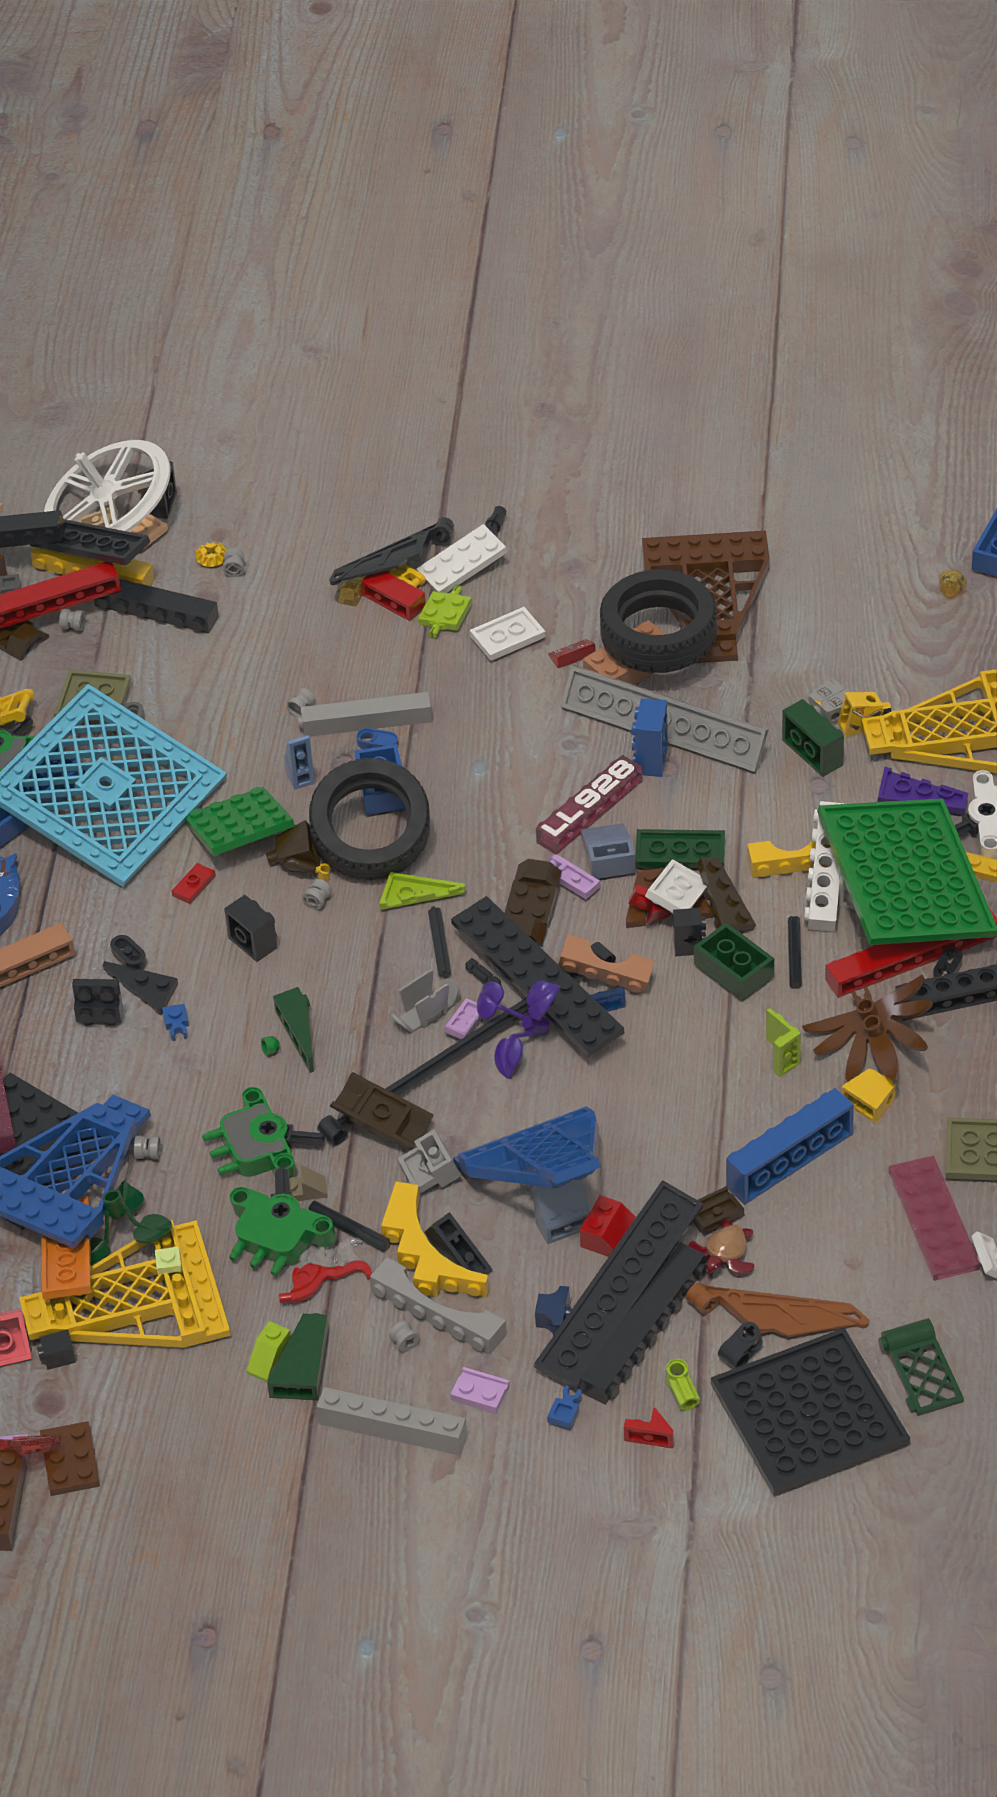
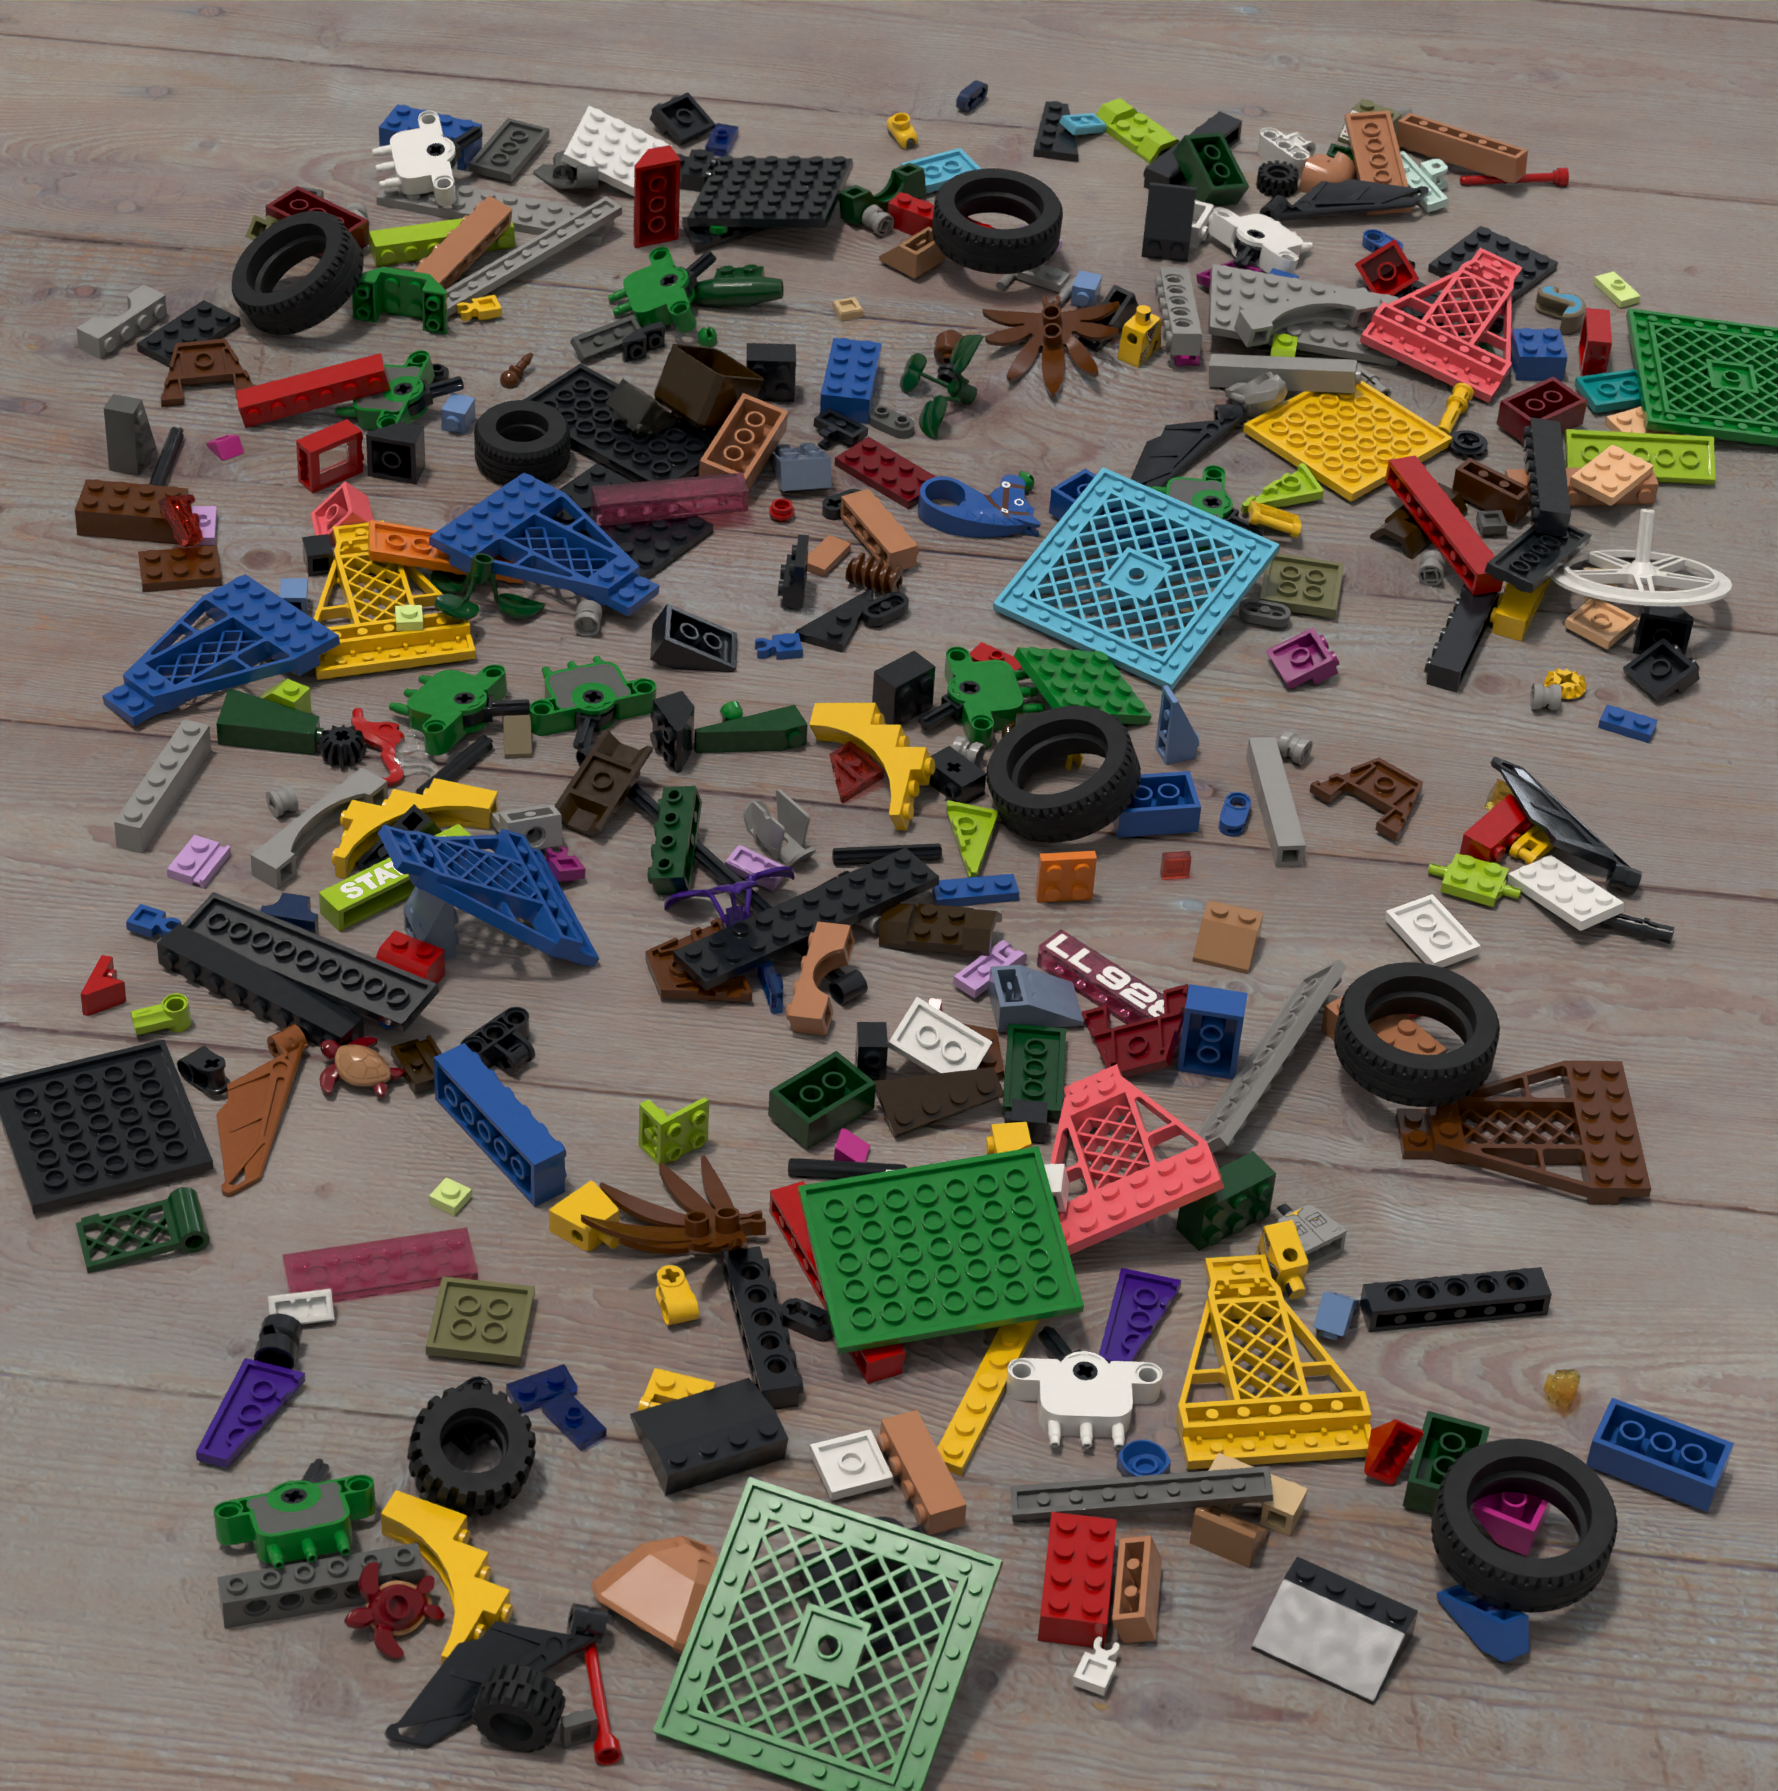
camera: 85 degrees right, 5 degrees down
none -> blue wing [102,574,340,726]
none -> medium blue brick [280,578,309,615]
none -> black gear [319,724,366,769]
none -> lime brick [319,824,472,932]
none -> yellowish green plate [429,1177,472,1216]
none -> black piece [460,1007,535,1074]
none -> magenta plate [546,846,586,882]
none -> reddish brown wing [645,918,752,1002]
none -> dark green brick [647,786,702,895]
none -> black slope [650,603,737,672]
none -> black slope [650,691,695,773]
none -> yellow piece [655,1265,699,1326]
none -> nougat tile [807,535,851,577]
none -> yellow arch [809,703,935,831]
none -> clear red wing [829,741,885,803]
none -> dark pink slope [834,1128,870,1162]
none -> reddish brown piece [845,553,903,595]
none -> green piece [918,646,1045,750]
none -> black brick [929,746,986,804]
none -> blue plate [931,874,1019,906]
none -> black brick [1004,1099,1048,1144]
none -> orange plate [1035,851,1097,903]
none -> coral wing [1050,1064,1224,1255]
none -> dark red wing [1082,984,1189,1078]
none -> clear red tile [1160,851,1192,880]
none -> medium nougat slope [1193,900,1264,974]
none -> magenta plate [1266,627,1340,689]
none -> reddish brown wing [1309,758,1423,841]
none -> medium blue slope [1313,1291,1360,1340]
none -> black brick [1359,1267,1552,1332]
none -> blue plate [1598,705,1658,743]
none -> black plate [1623,638,1700,703]

